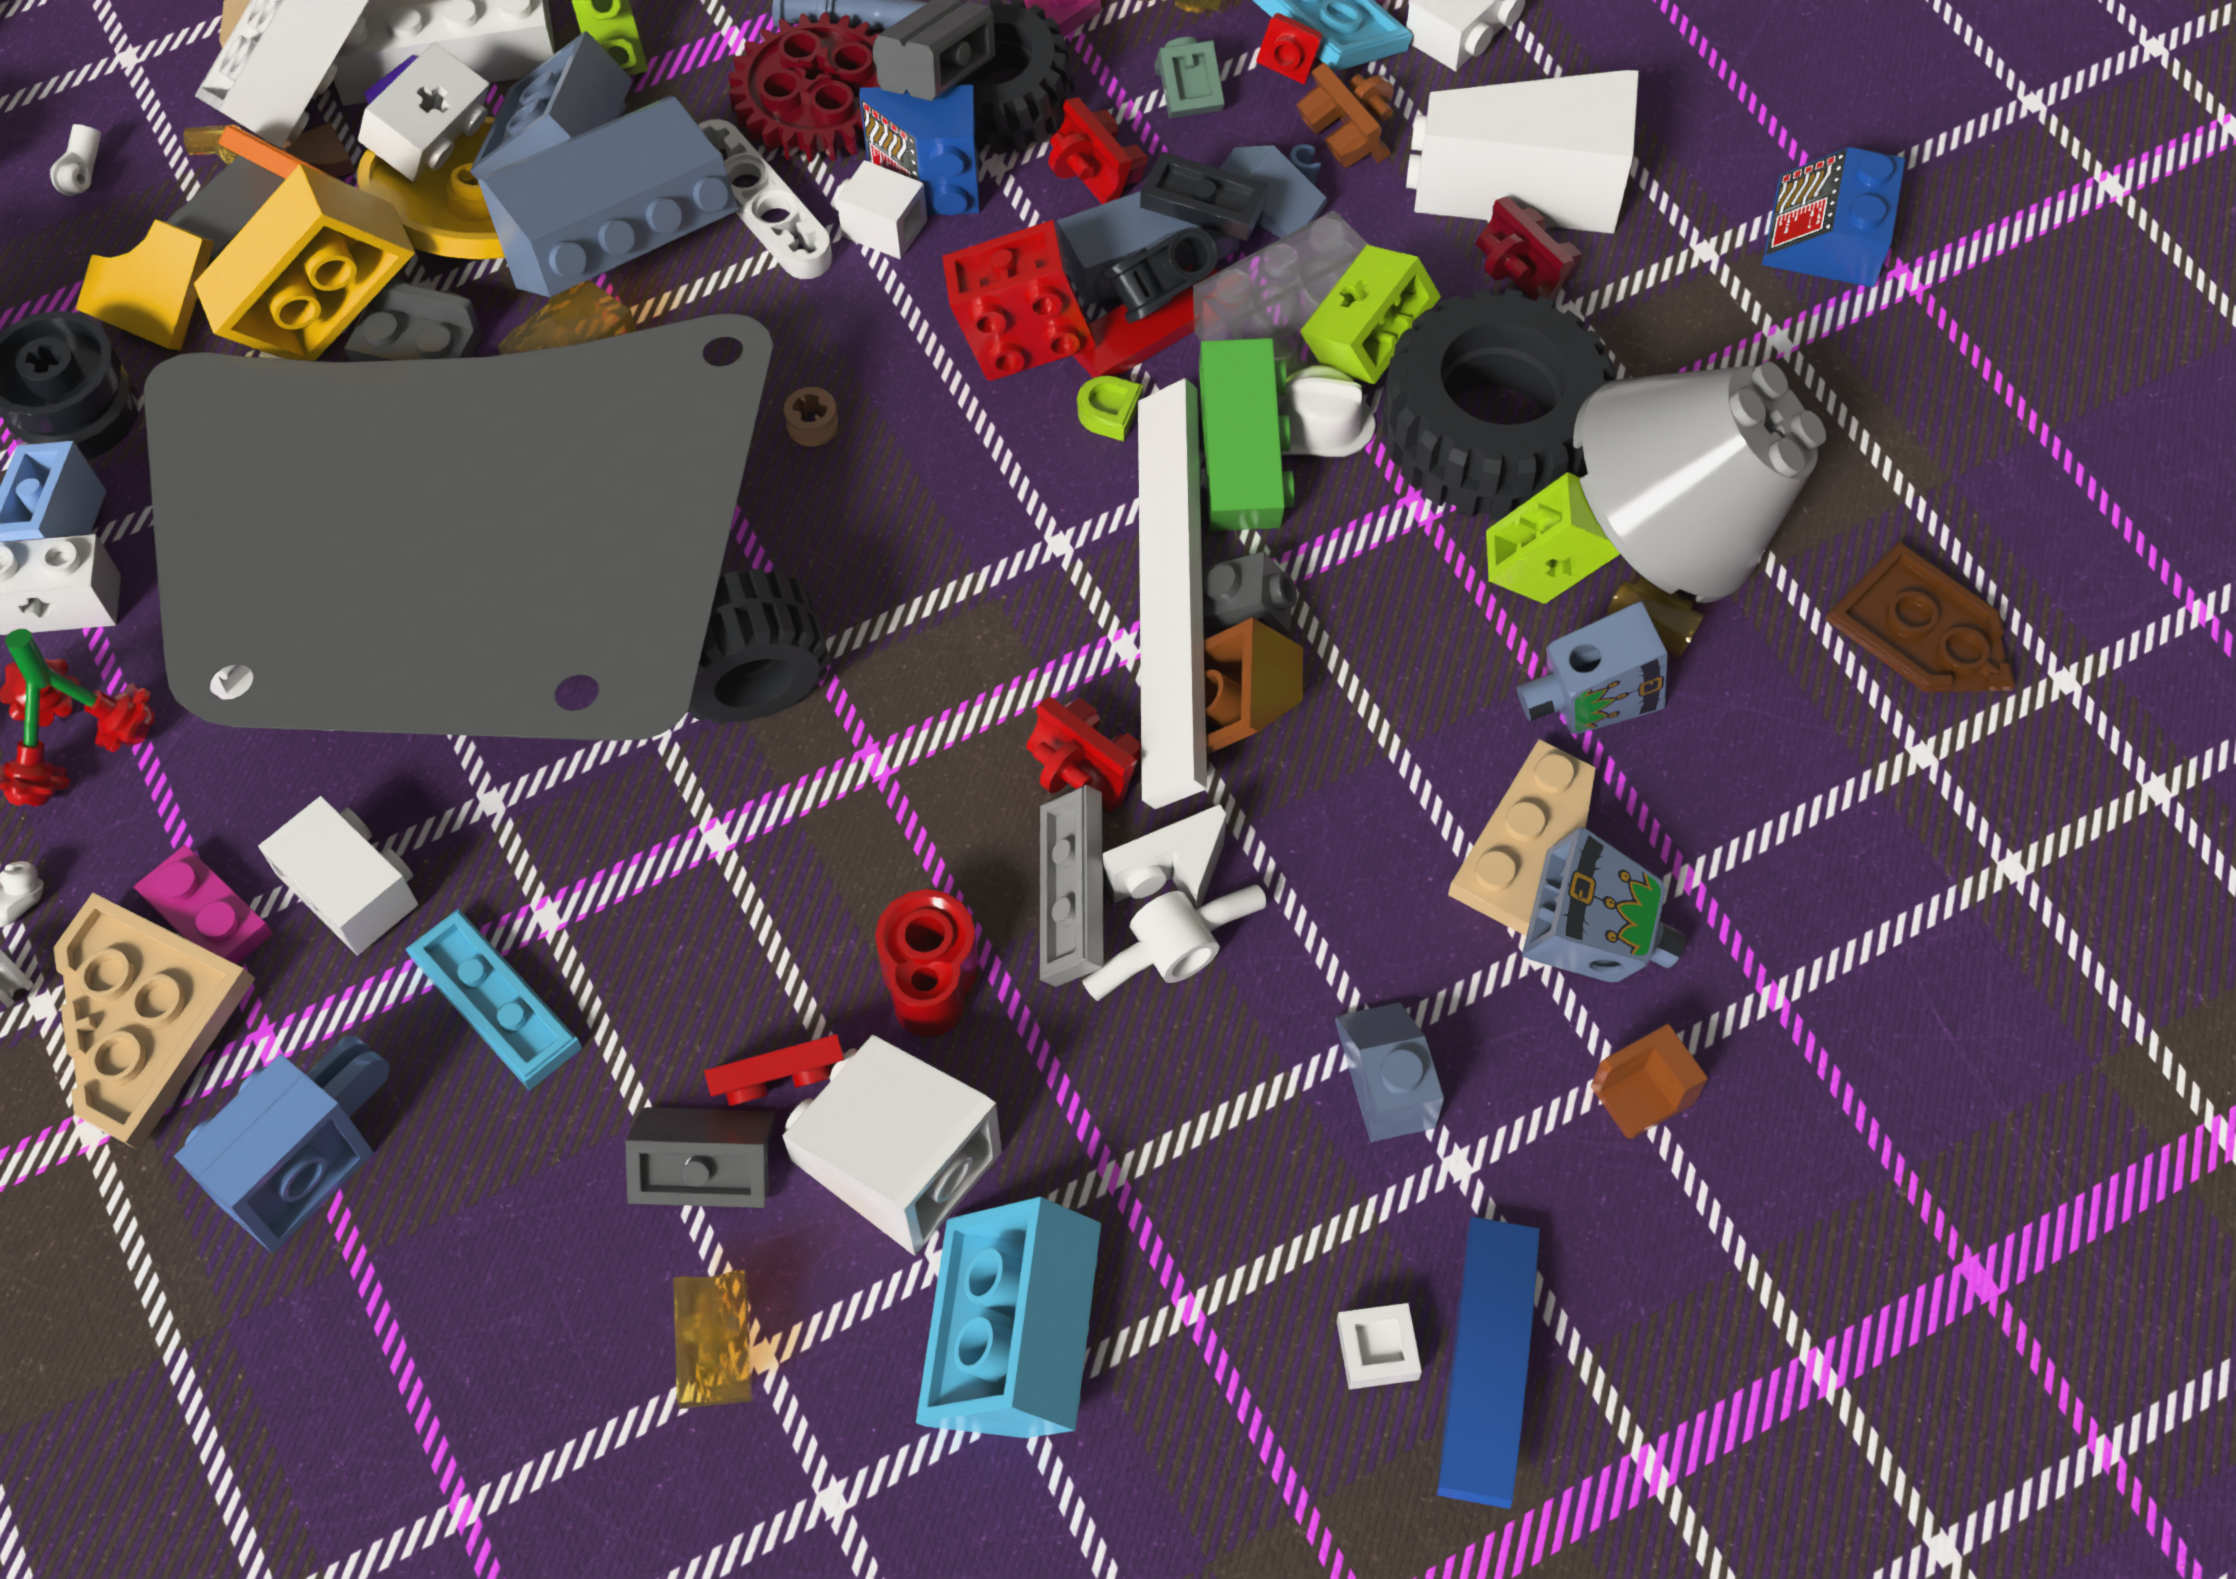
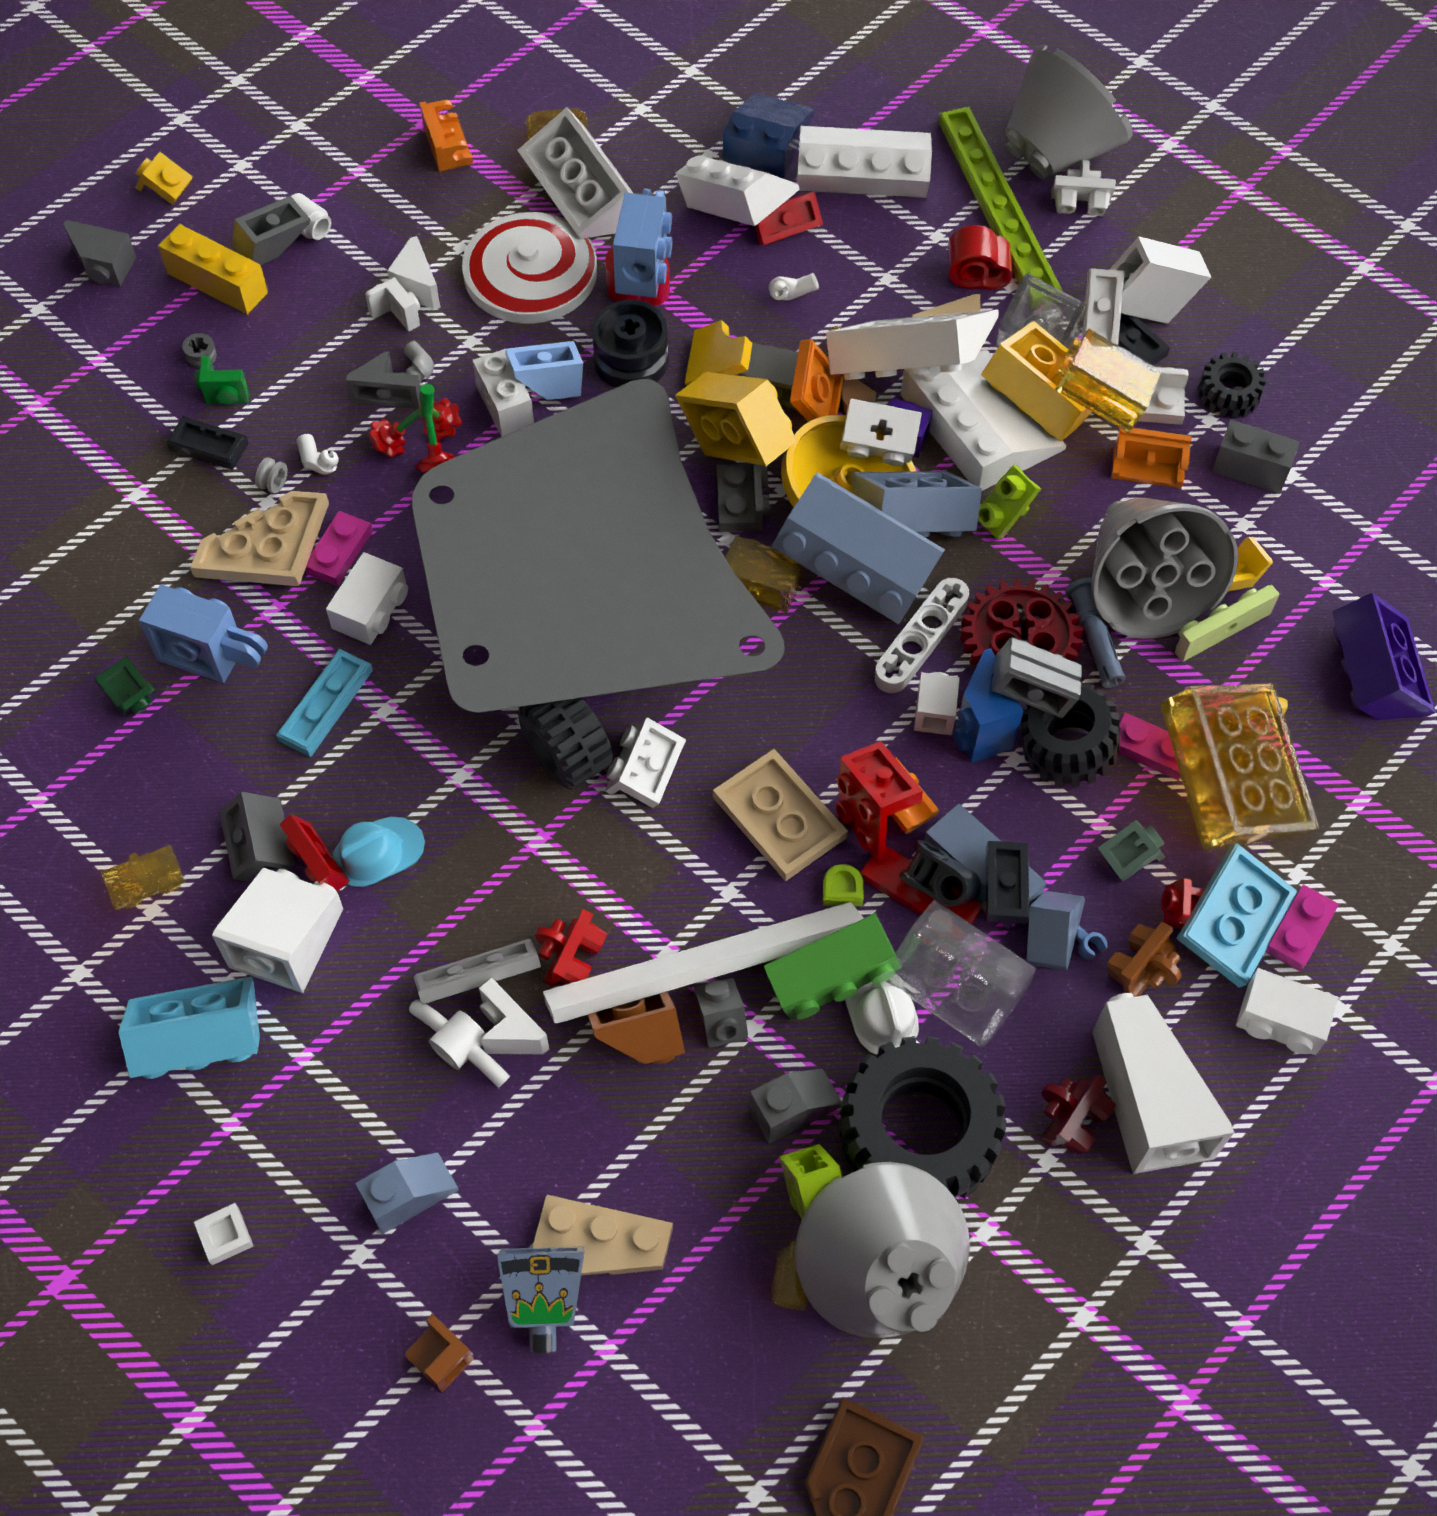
camera: 70 degrees right, 0 degrees up
medium nougat bush [784,387,839,446] -> none
red piece [875,889,979,1038] -> none
red hips [1048,97,1147,204] -> none
lime brick [1299,245,1441,384] -> none
blue slope [1437,1216,1540,1509] -> none
sand blue torso [1517,601,1667,734] -> none
blue slope [1762,147,1905,288] -> none
none -> dark green bracket [94,656,156,717]
none -> medium azure piece [333,816,425,887]
none -> white bracket [605,717,686,808]
none -> tan plate [713,749,848,881]
none -> dark grey slope [749,1068,842,1144]

